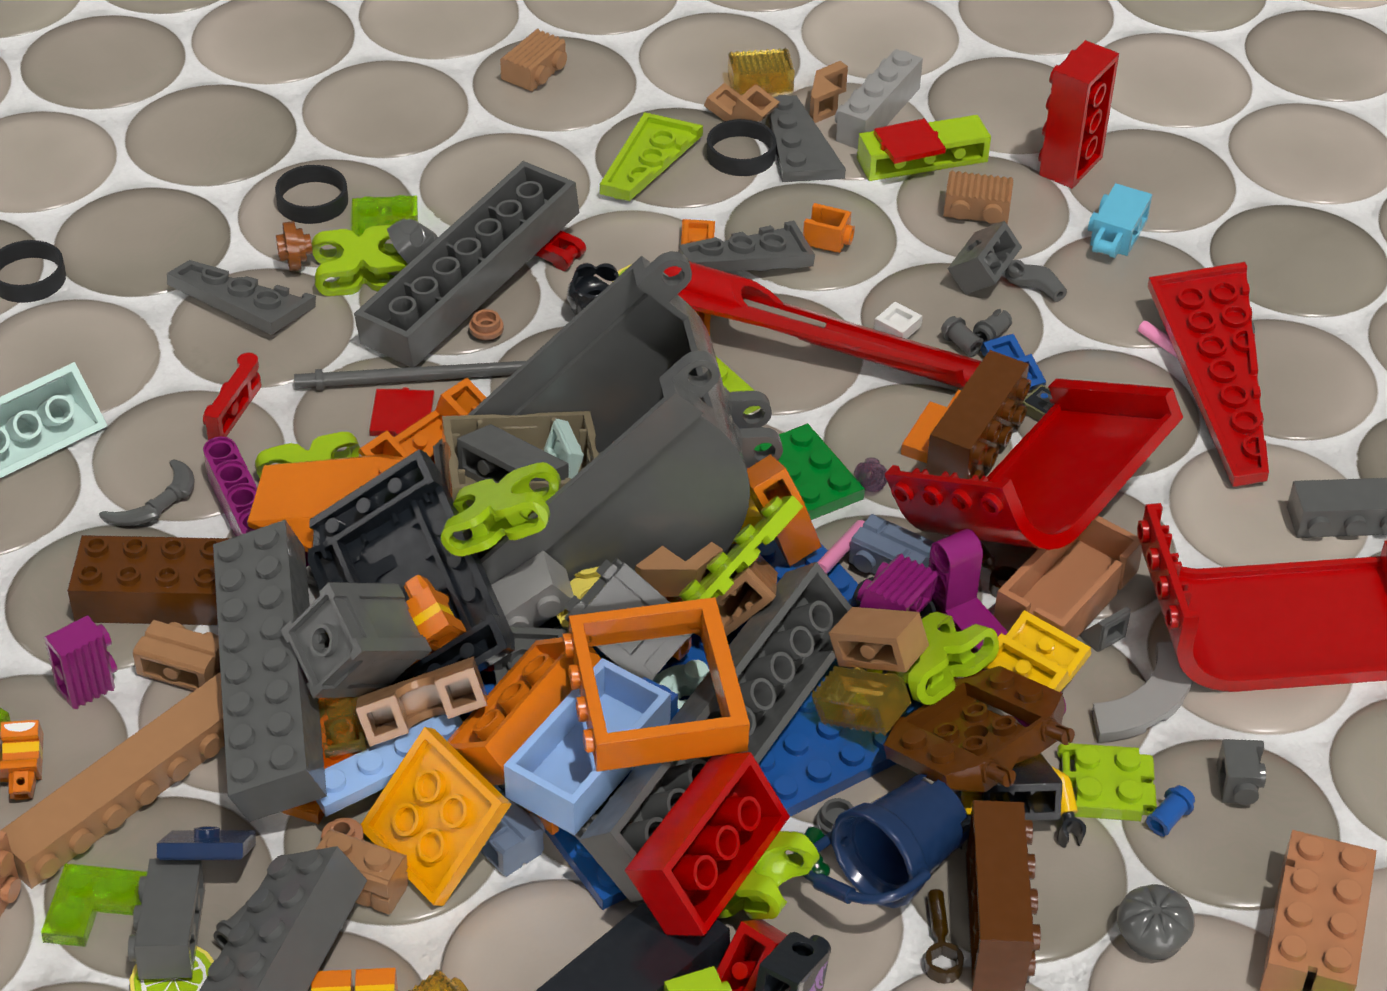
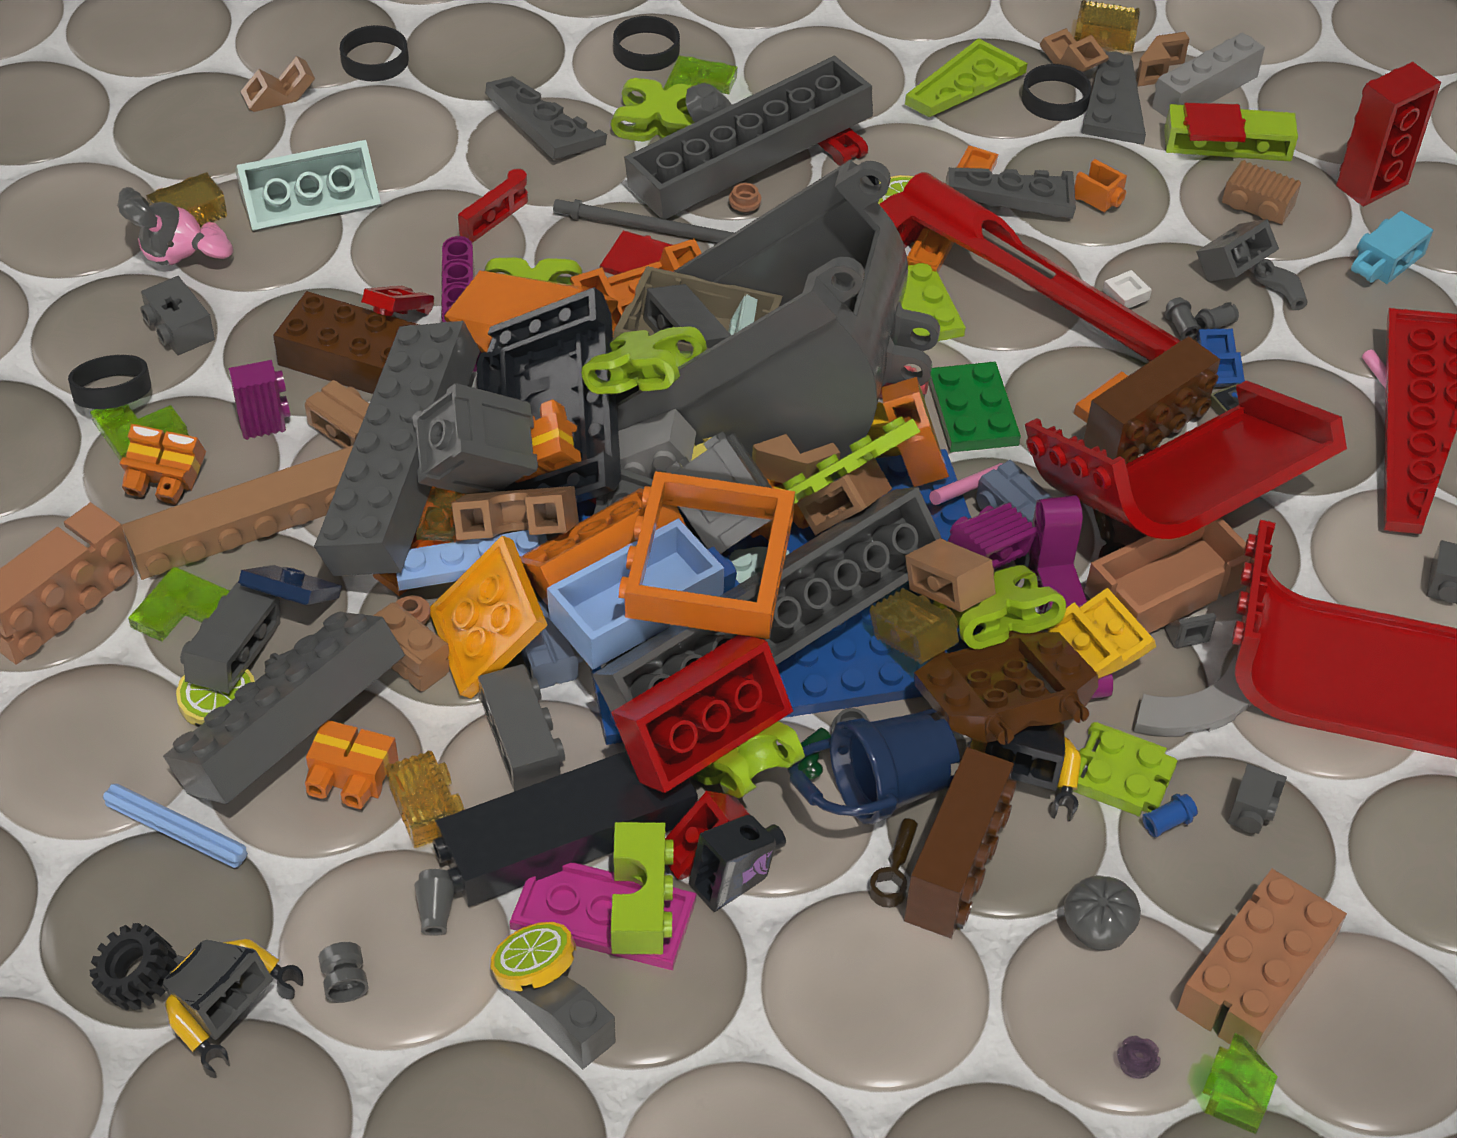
camera: 20 degrees right, 5 degrees up
dark grey piece [99,459,195,526] -> none
dark orange plate [276,221,313,271] -> none
clear purple plate [854,457,887,492] -> none
none -> red plate [361,285,434,316]
none -> dark grey brick [478,664,565,791]

